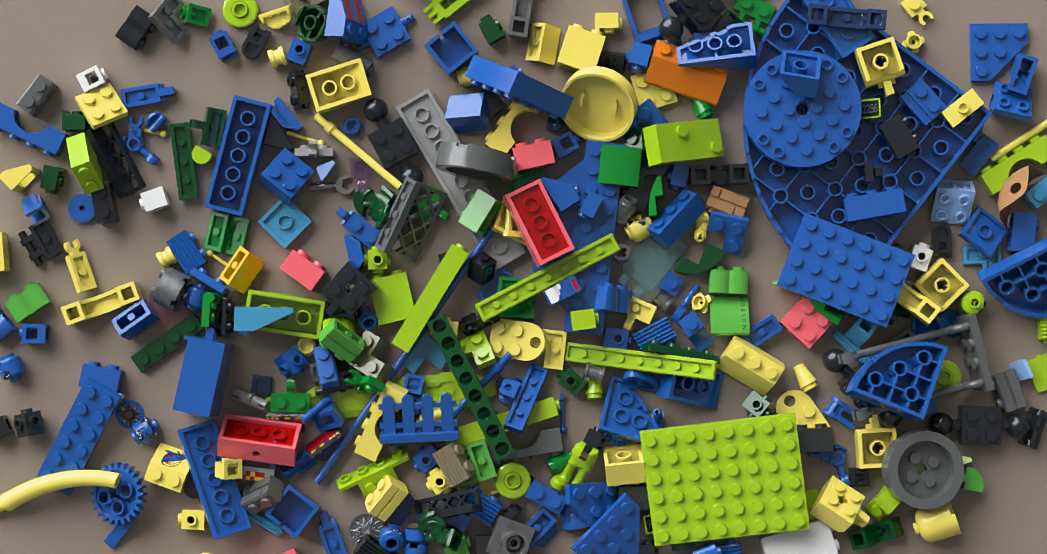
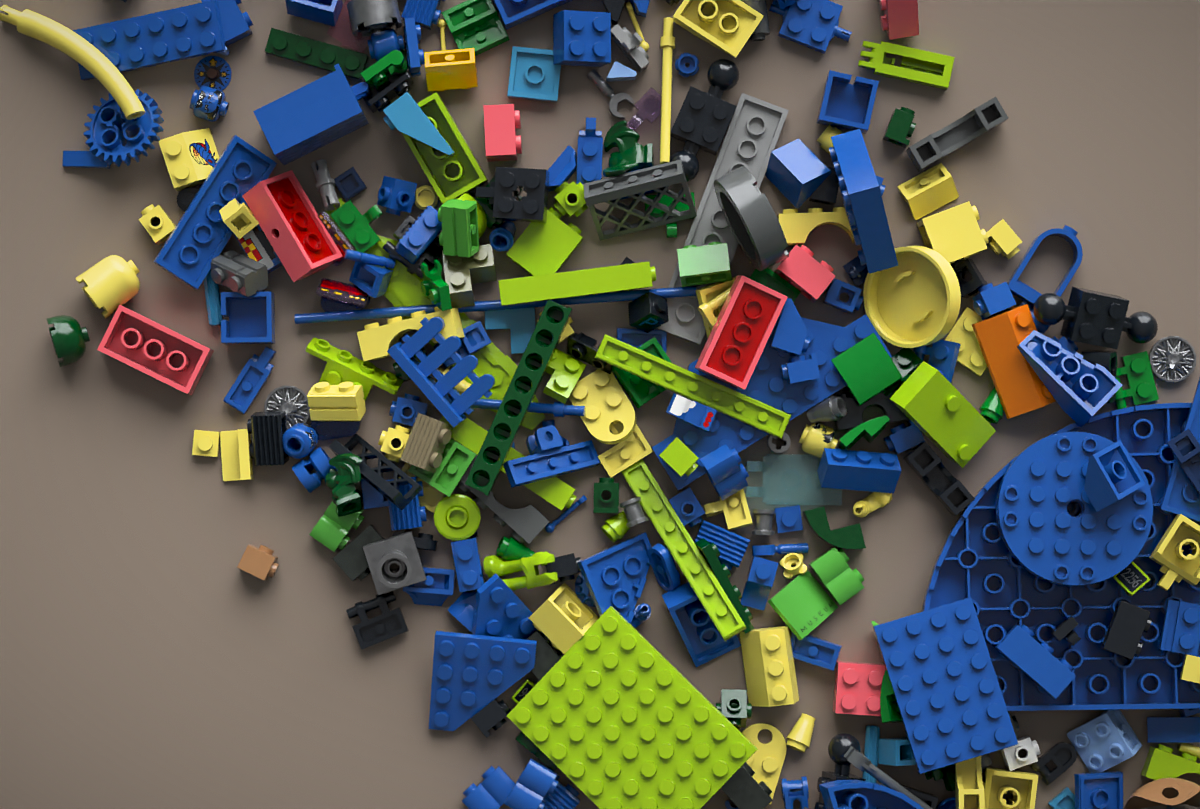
camera: 45 degrees right, 0 degrees up
blue plate [280,449,317,479] -> none
medium nougat brick [705,185,749,217] -> none
blue plate [707,210,749,255] -> none

